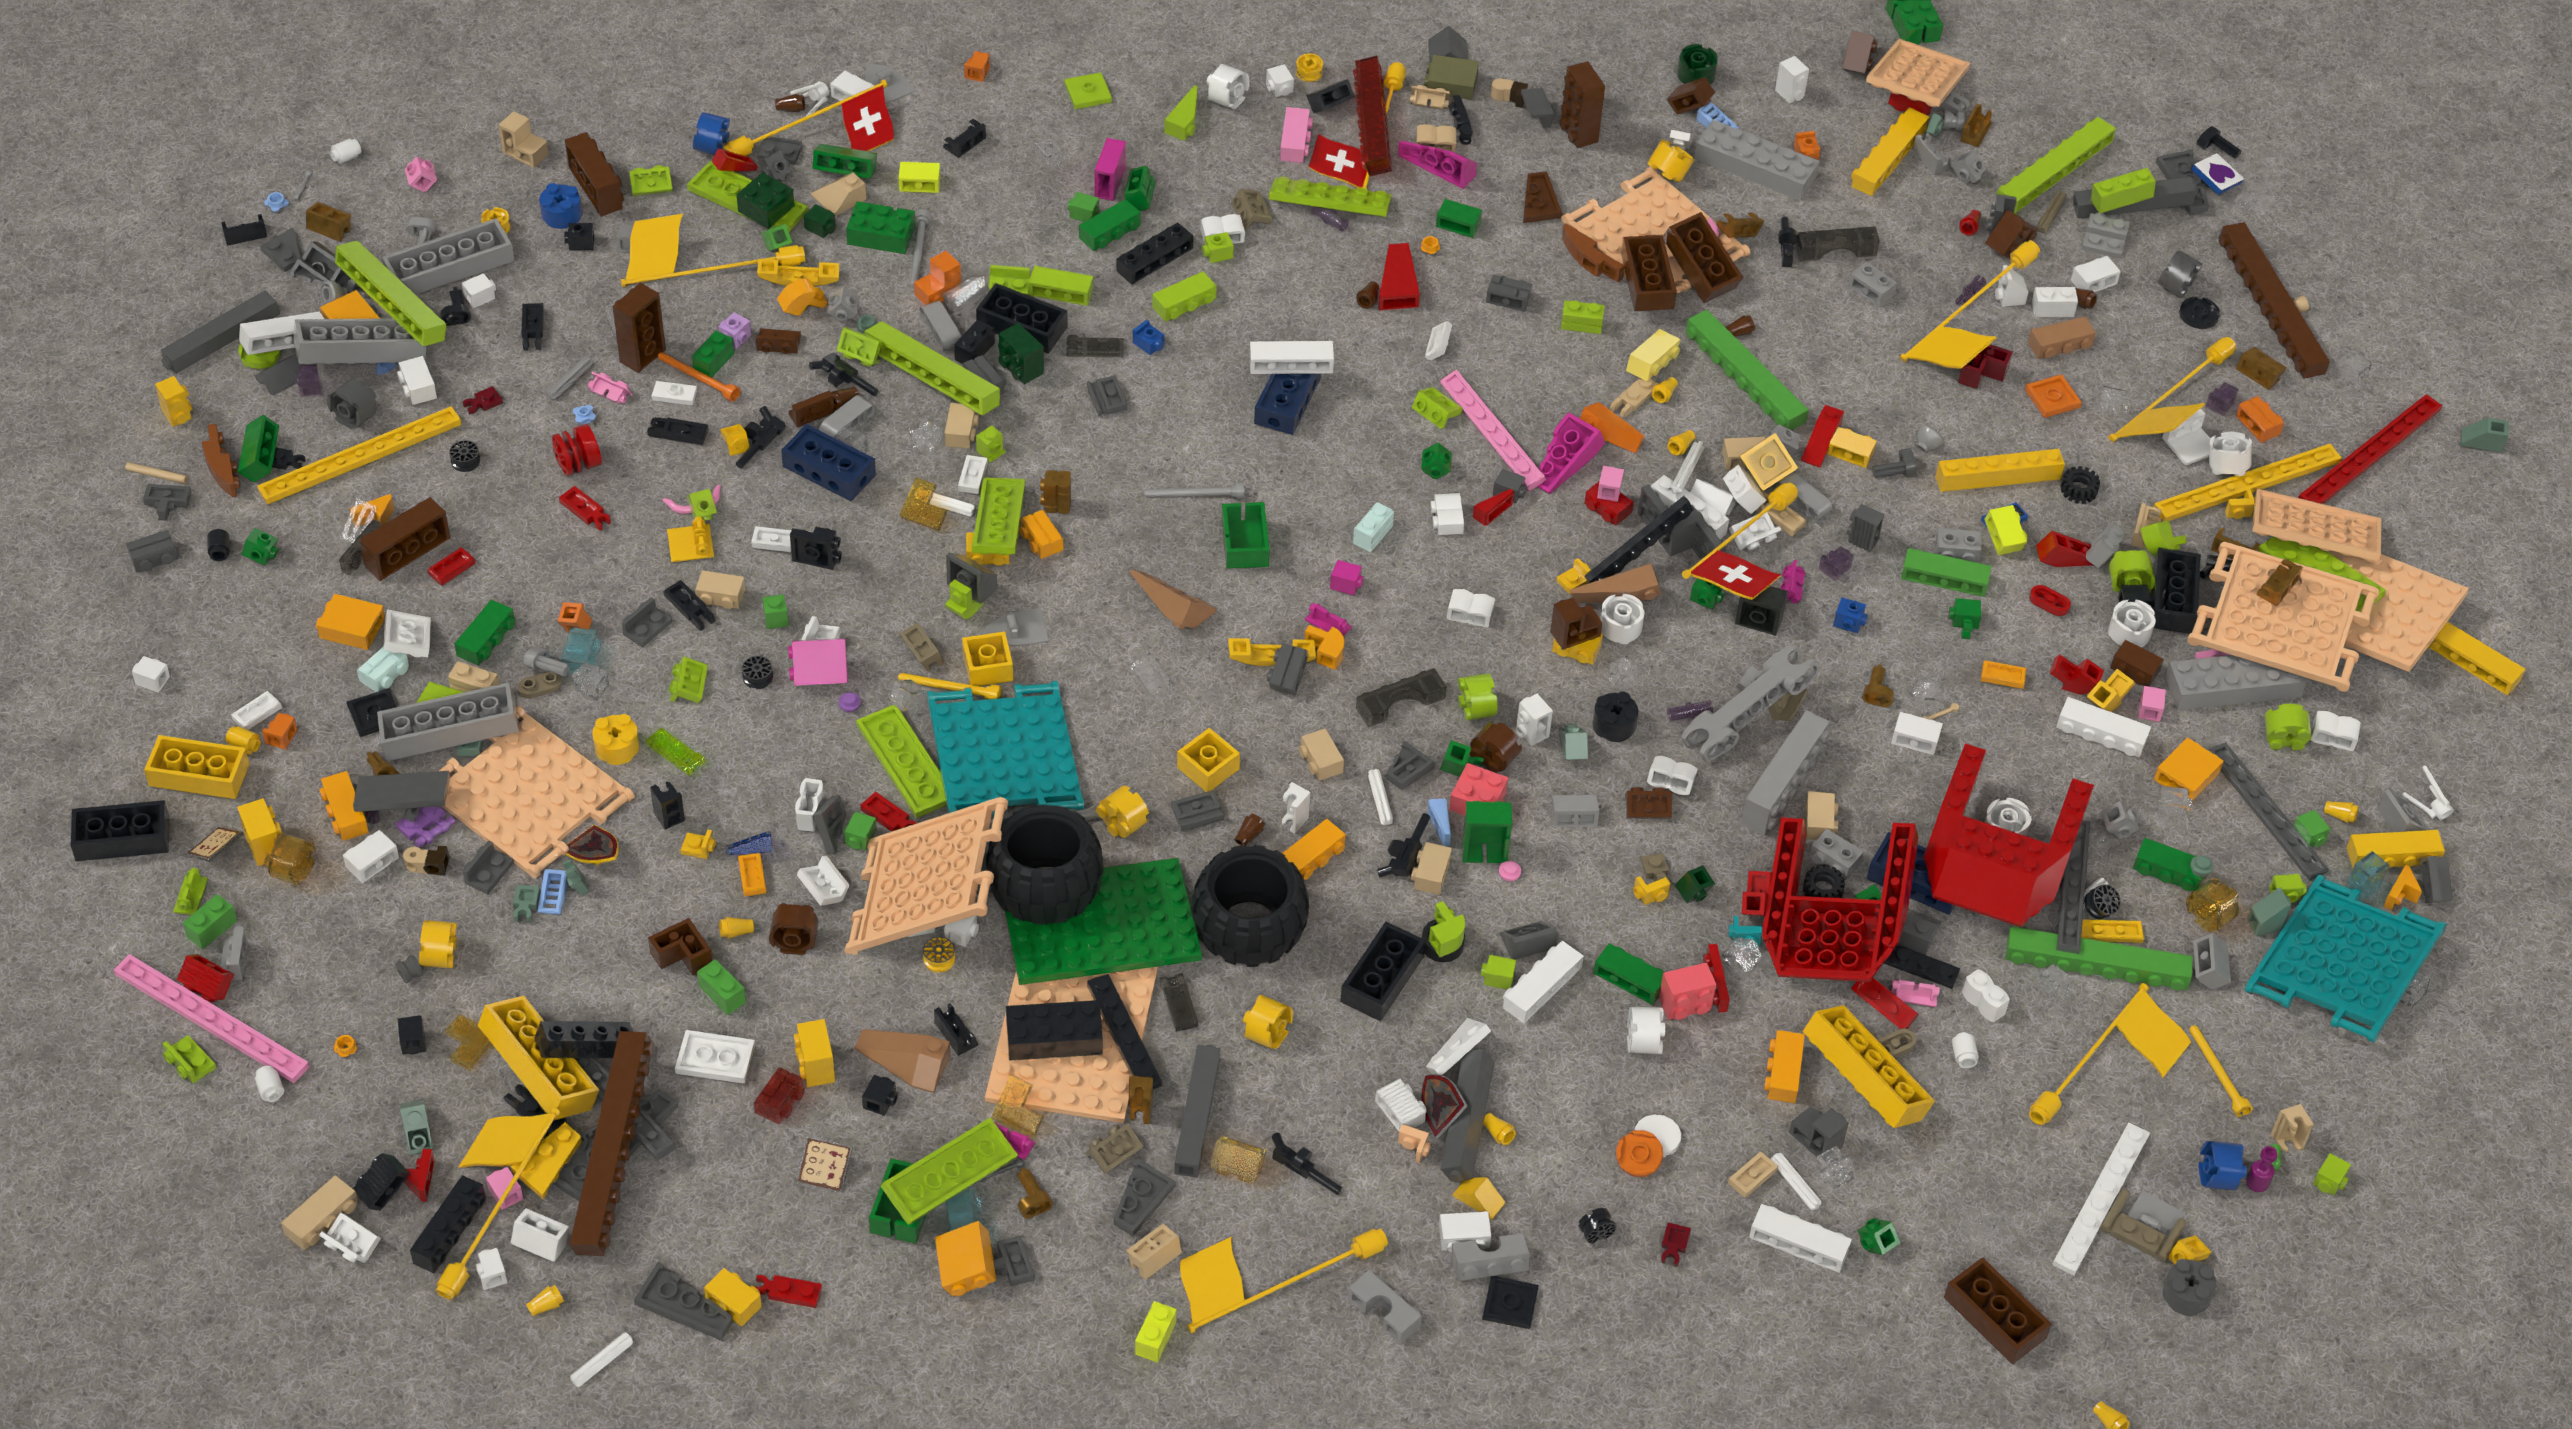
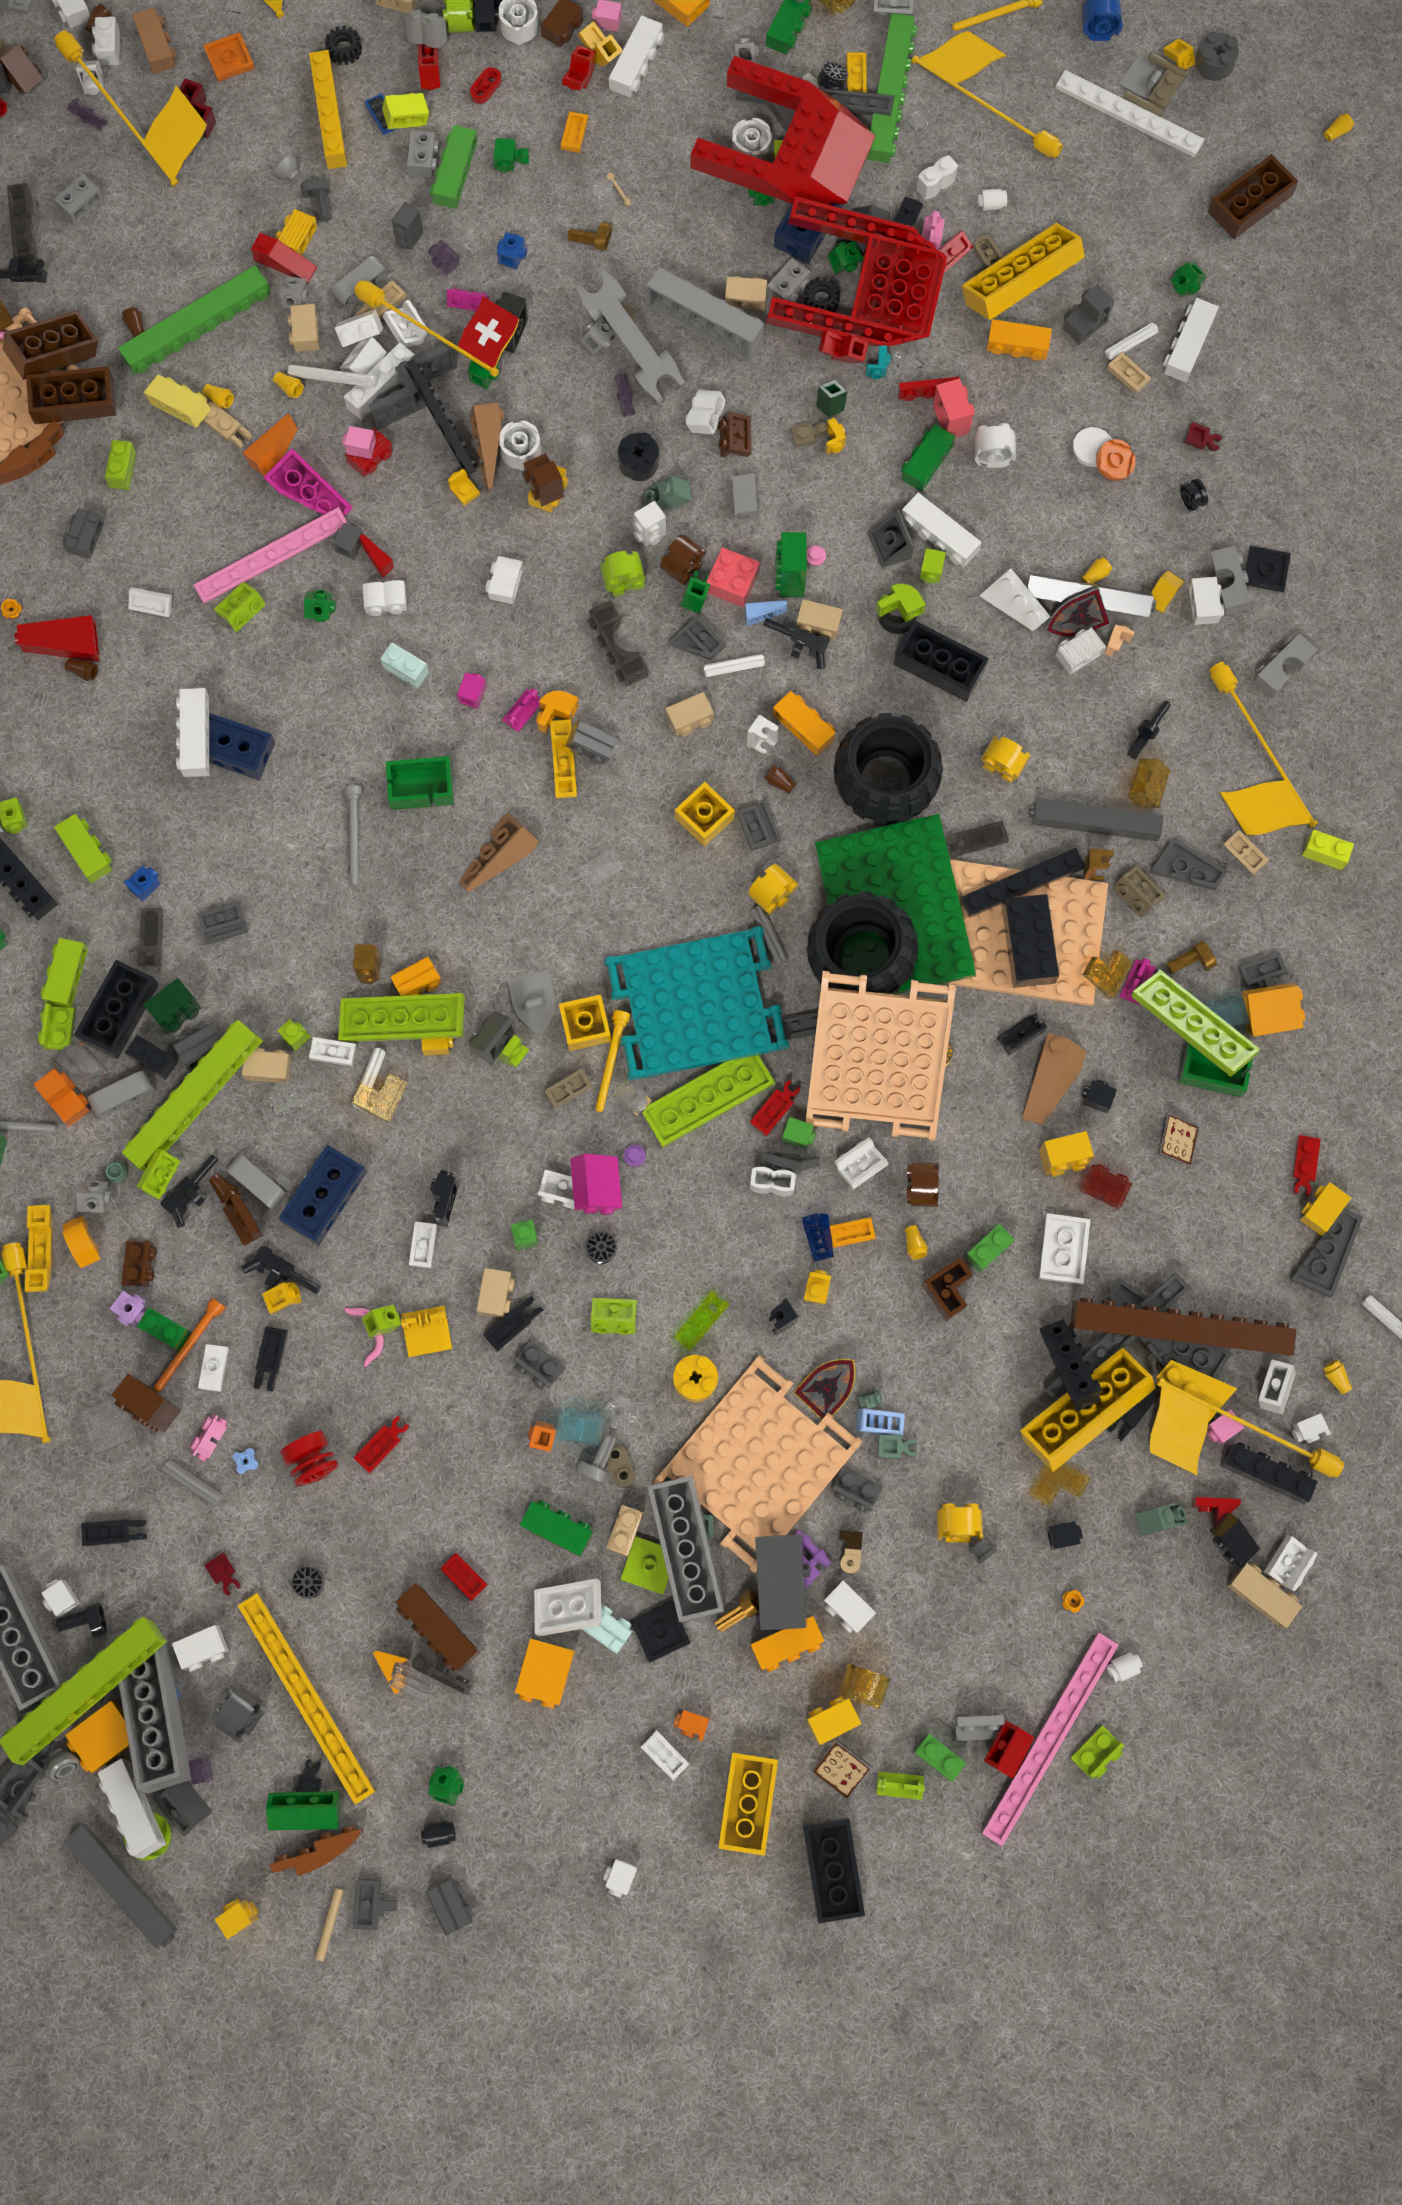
camera: 90 degrees left, 25 degrees up
yellow brick [225,726,261,755] -> none
yellow brick [1739,433,1798,491] -> none
white brick [1891,712,1943,755] -> none

